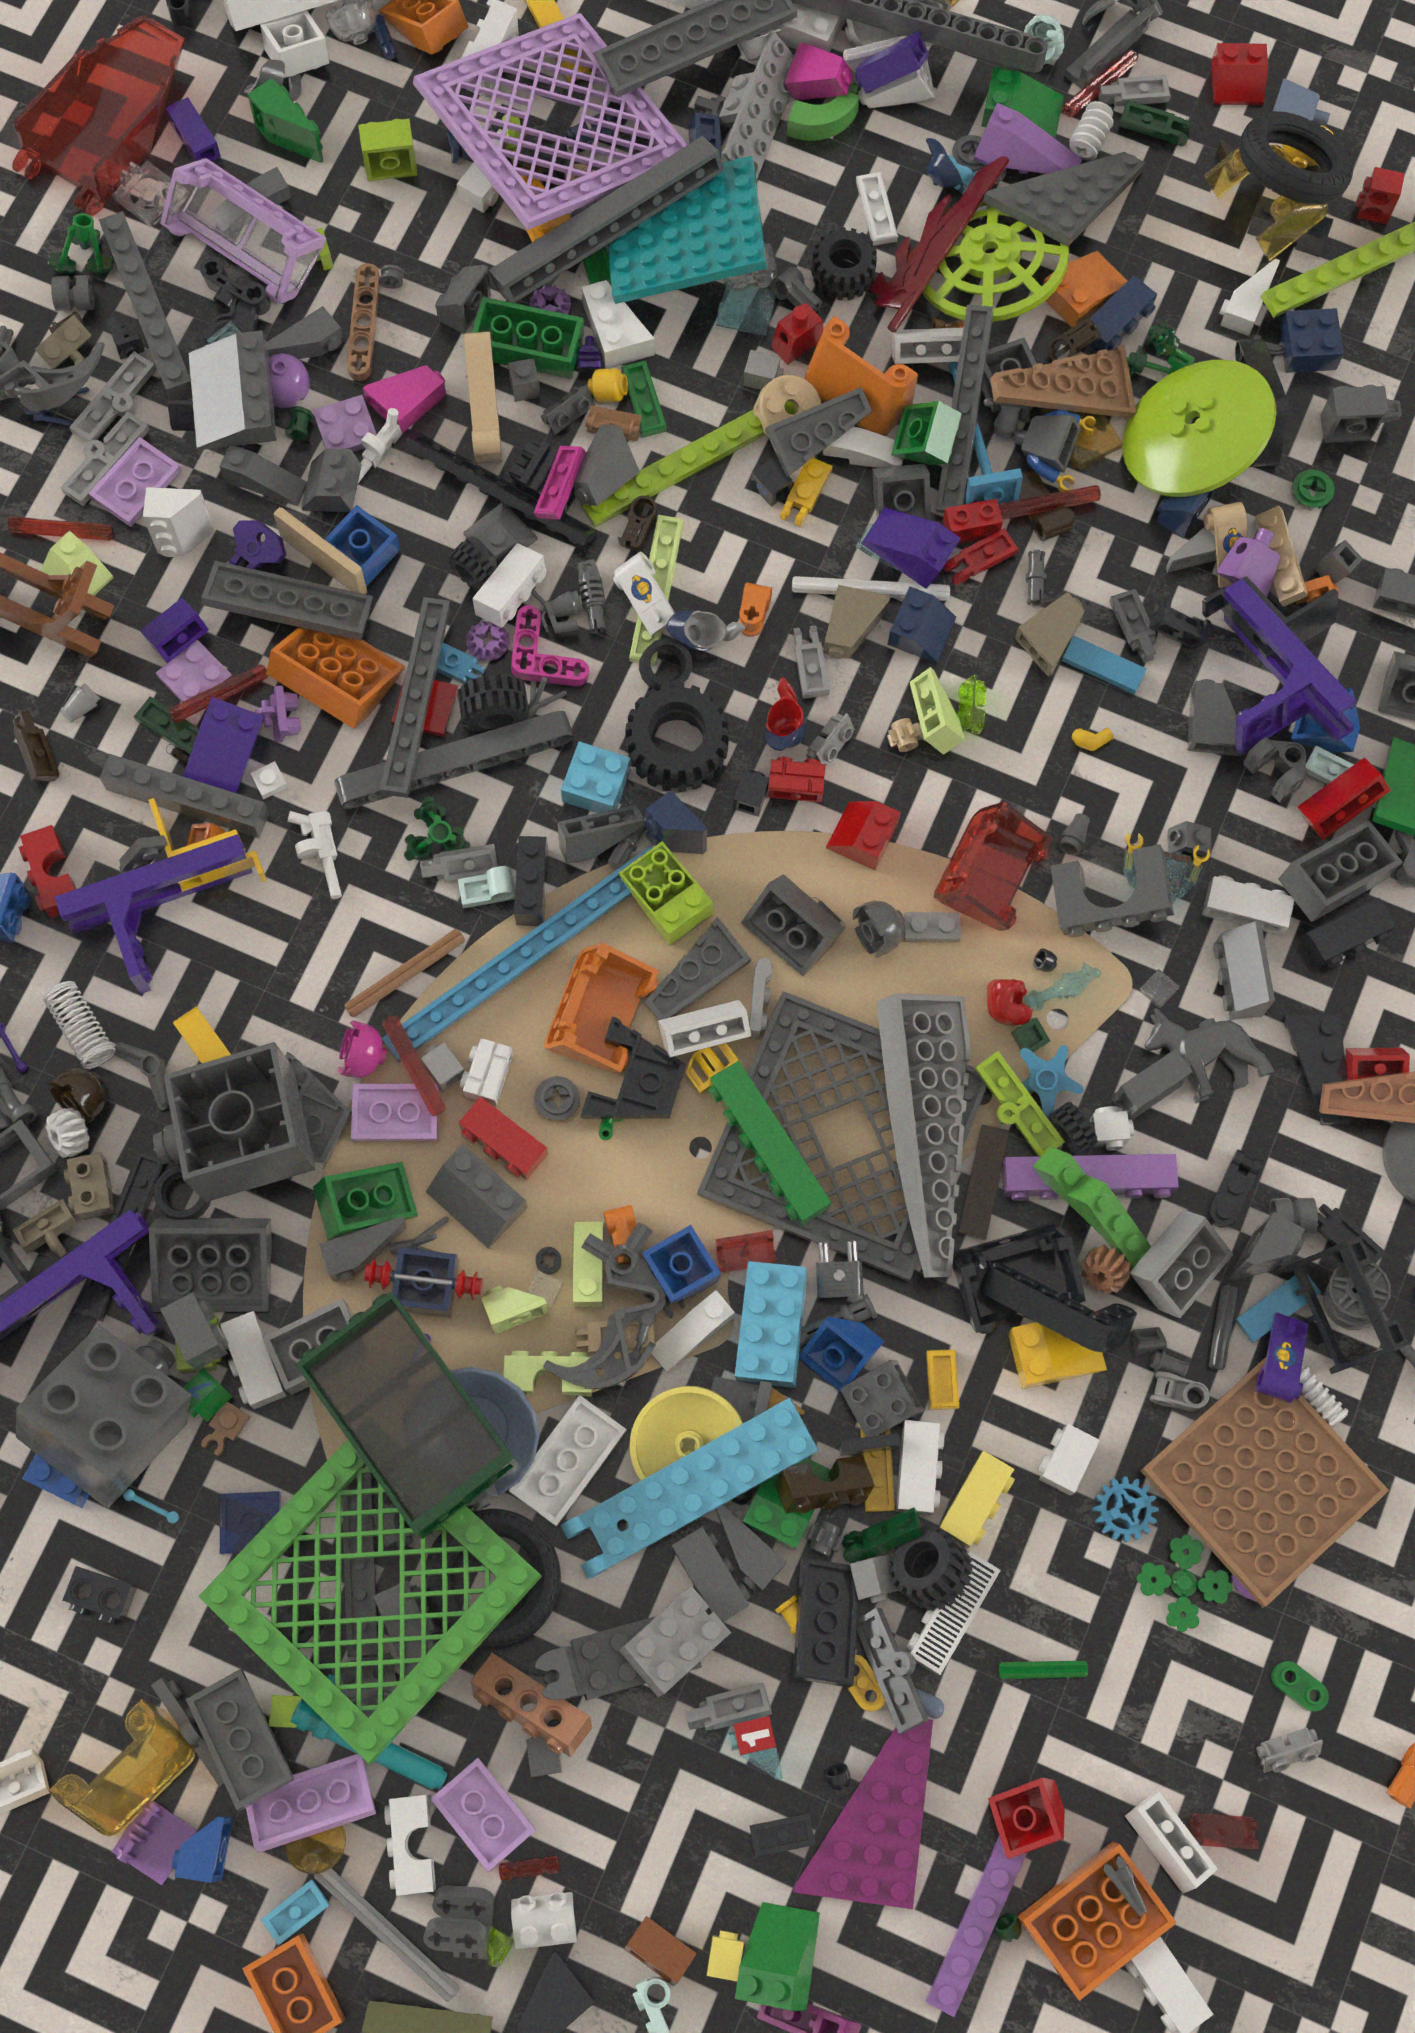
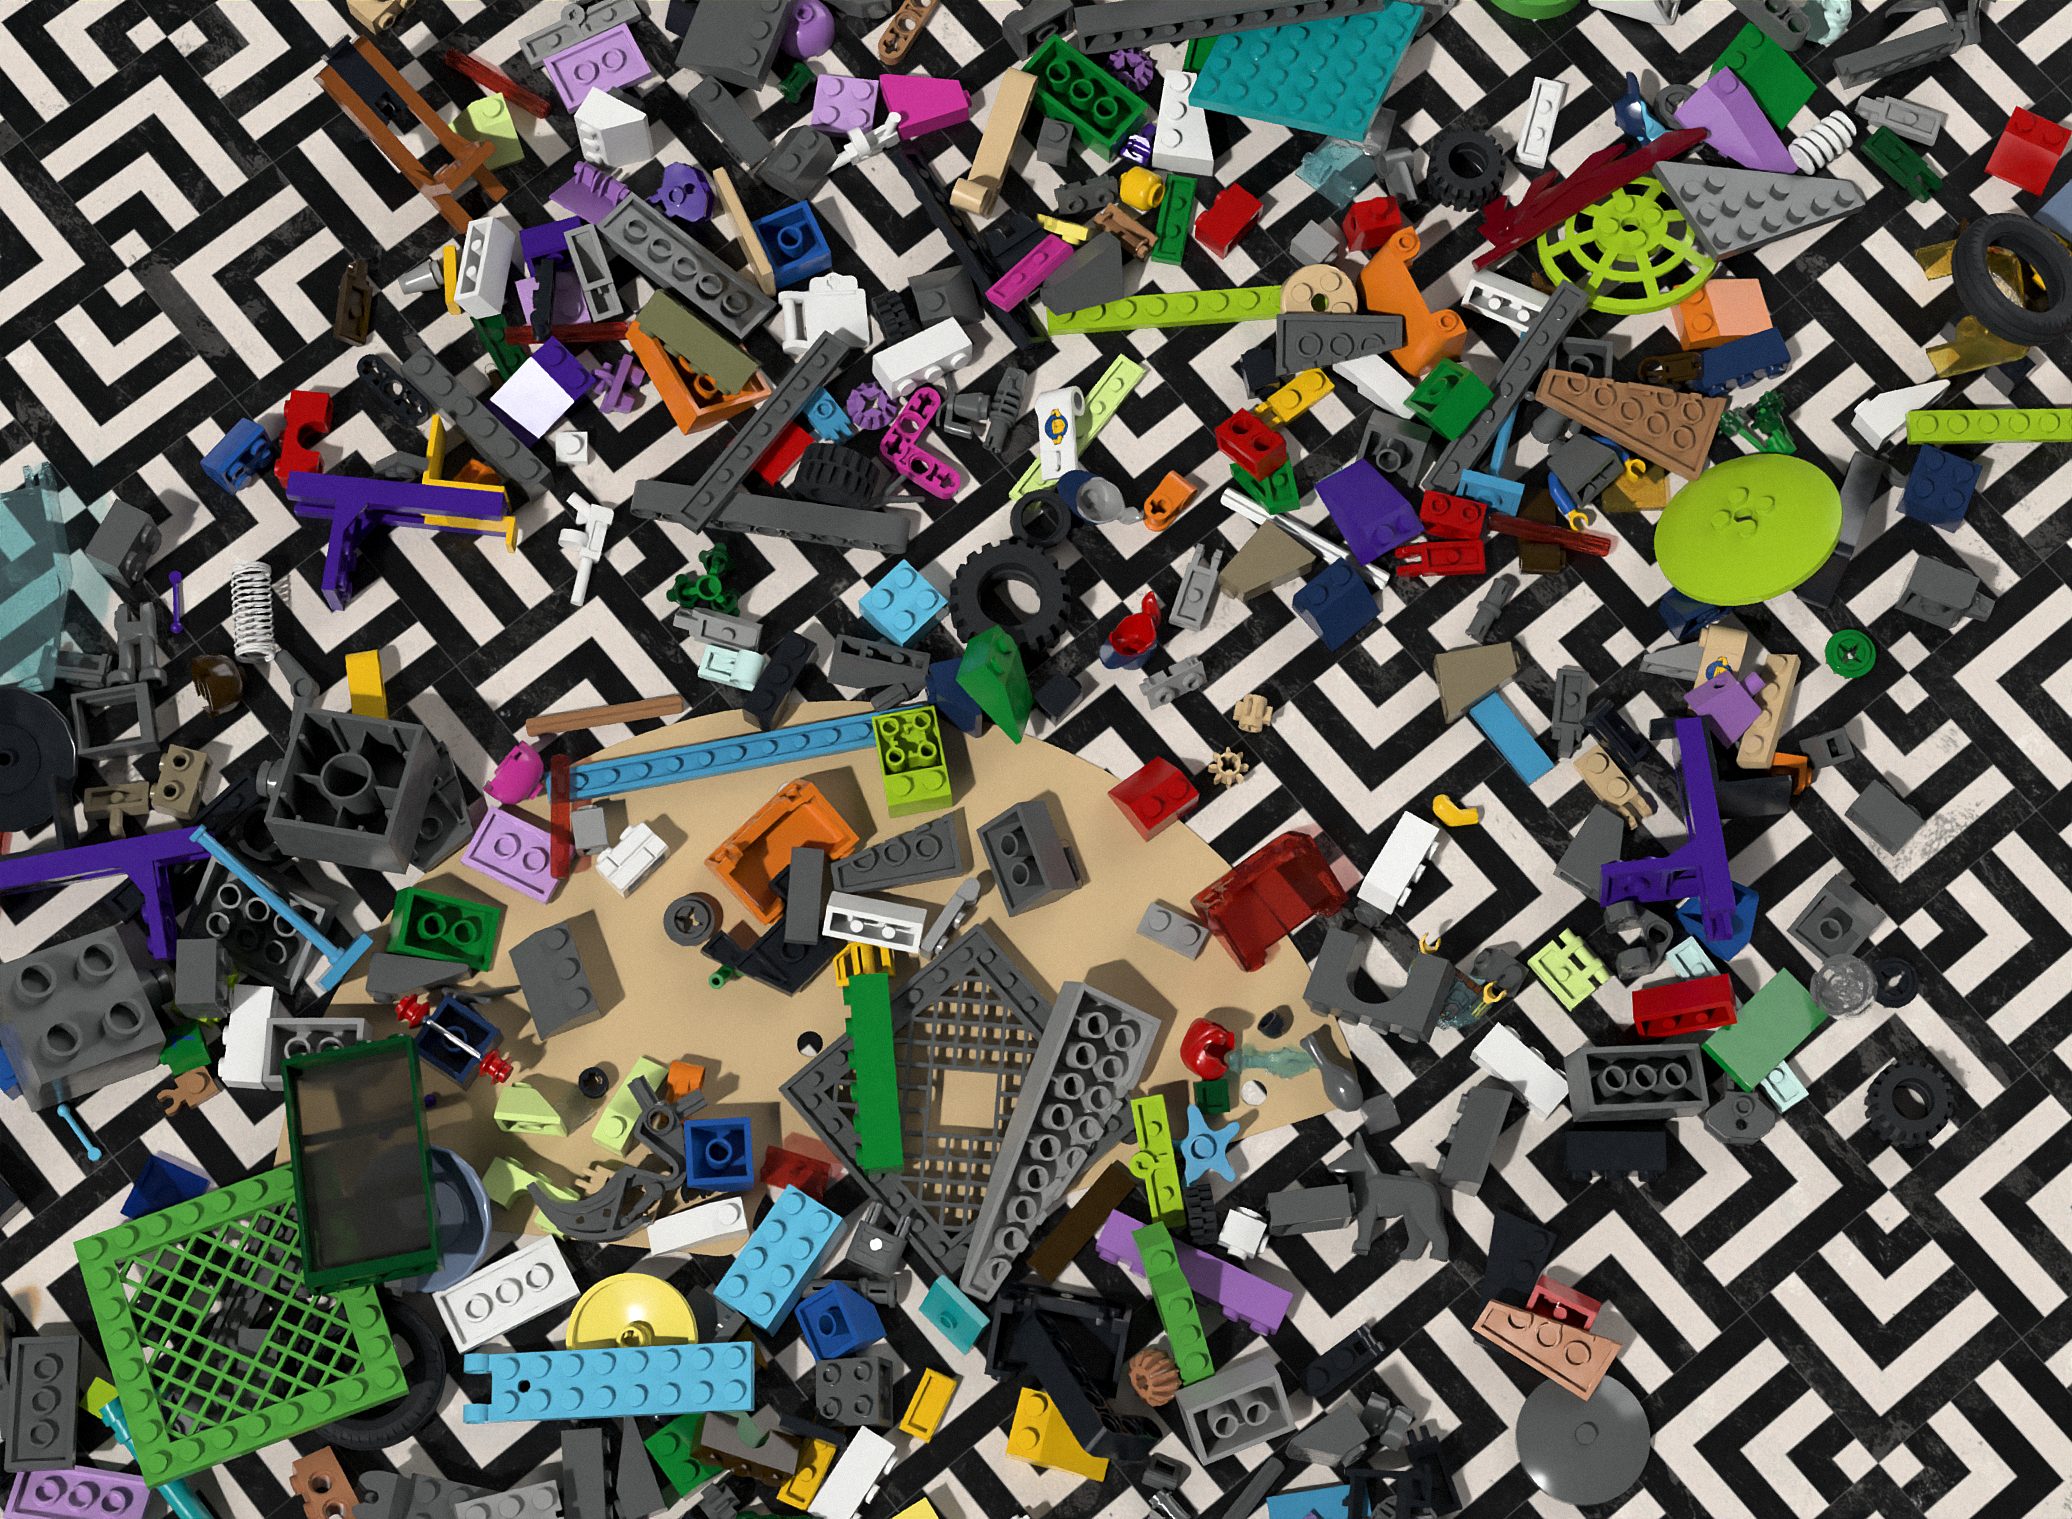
camera: 30 degrees right, 0 degrees up
white gear [45,1108,90,1158] -> none
red brick [459,1097,548,1180] -> none
dark brown piece [618,495,657,552] -> none
red brick [768,756,826,803] -> none
dark grey cylinder [852,900,905,958] -> none
yellowish green slope [910,667,965,754] -> none
clear neon green hinge [957,675,987,734] -> none
clear red axle [1062,50,1139,117] -> none
none -> dark azure tile [189,824,374,992]
none -> black beam [357,354,430,426]
none -> yellow tile [443,245,462,315]
none -> white brick [454,216,516,319]
none -> black plate [530,258,556,342]
none -> medium lavender hinge [549,161,631,226]
none -> light grey slope [563,223,624,324]
none -> olive slope [635,289,763,396]
none -> white piece [778,273,870,355]
none -> dark grey tile [784,847,824,945]
none -> teal plate [918,1274,990,1356]
none -> green slope [955,624,1033,745]
none -> light yellow wing [1036,213,1094,245]
none -> red brick [1194,183,1264,260]
none -> tan gear [1208,747,1249,789]
none -> red brick [1215,408,1288,482]
none -> green wing [1229,452,1301,515]
none -> dark grey piece [1300,1033,1363,1112]
none -> white brick [1357,811,1440,915]
none -> yellowish green plate [1527,928,1612,1012]
none -> tan hinge [1572,744,1653,830]

